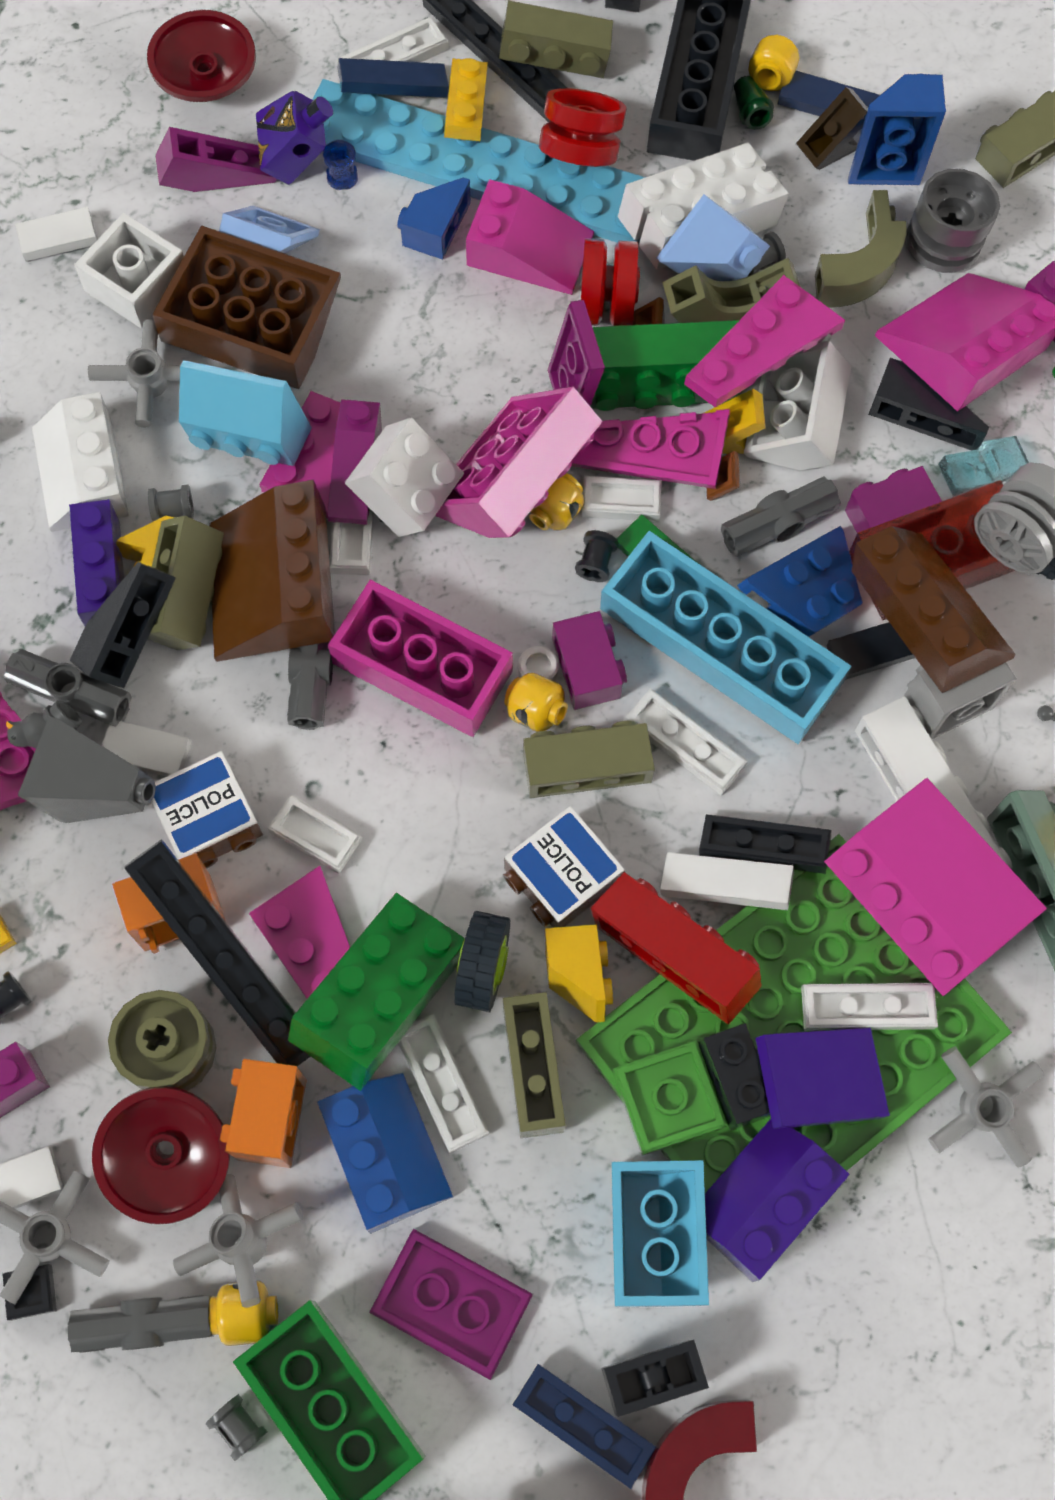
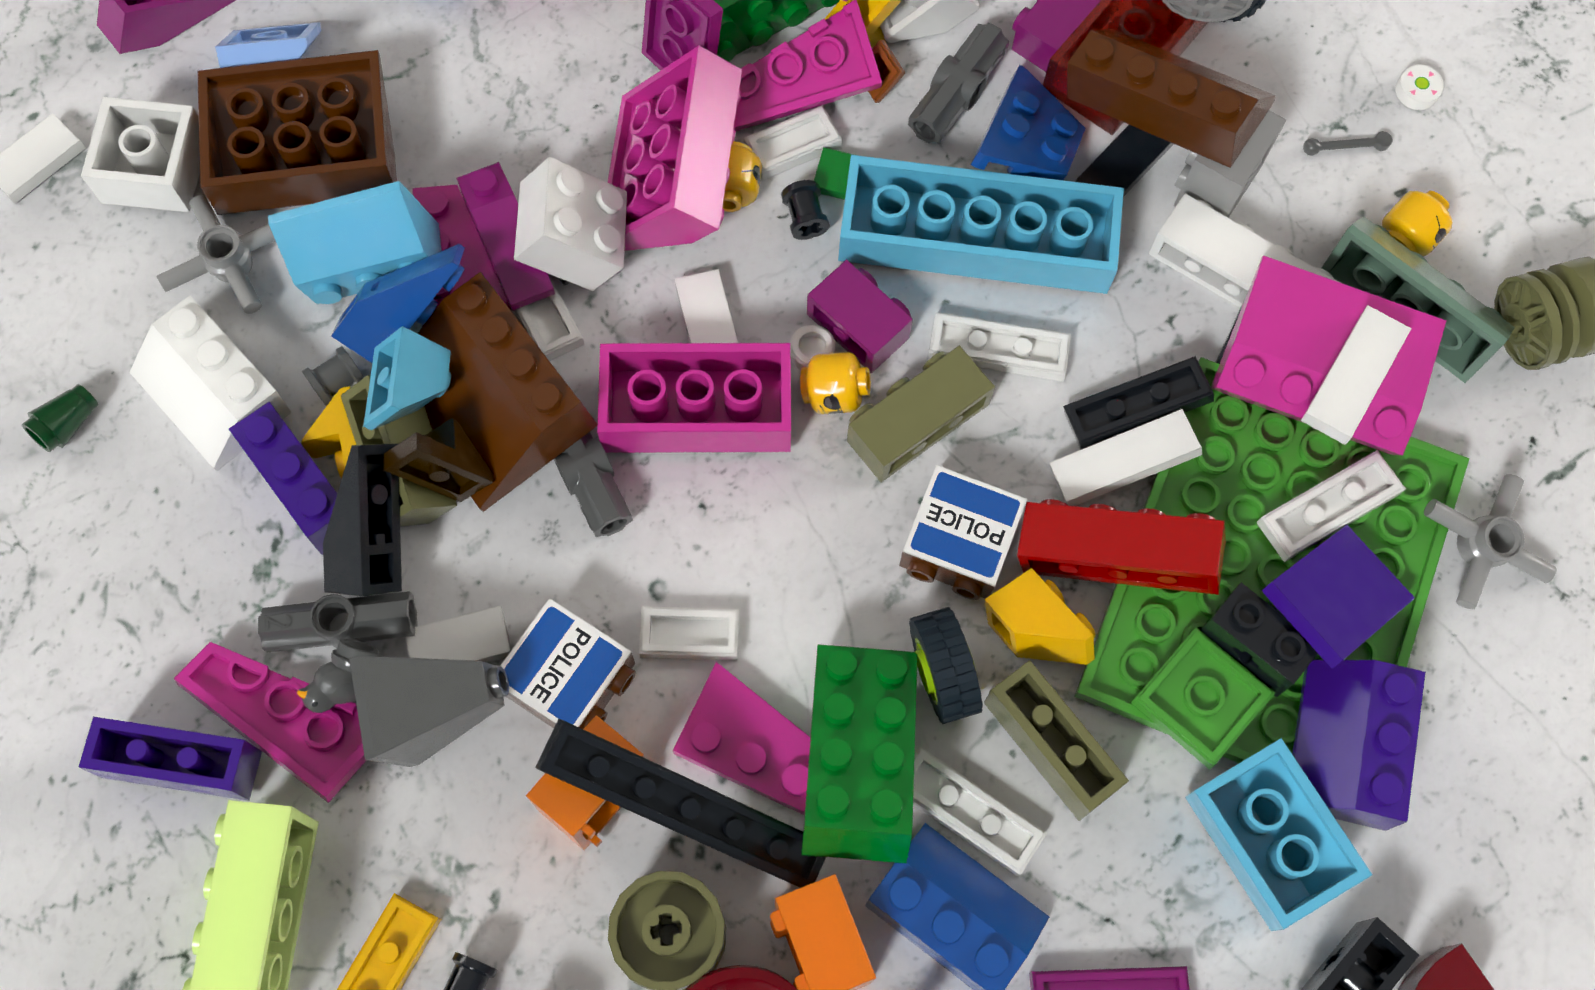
camera: 30 degrees left, 0 degrees up
none -> blue slope [331,244,465,363]
none -> medium azure slope [363,326,451,430]
none -> dark brown slope [384,418,493,502]
none -> white tile [674,269,738,343]
none -> white tile [1301,305,1412,445]

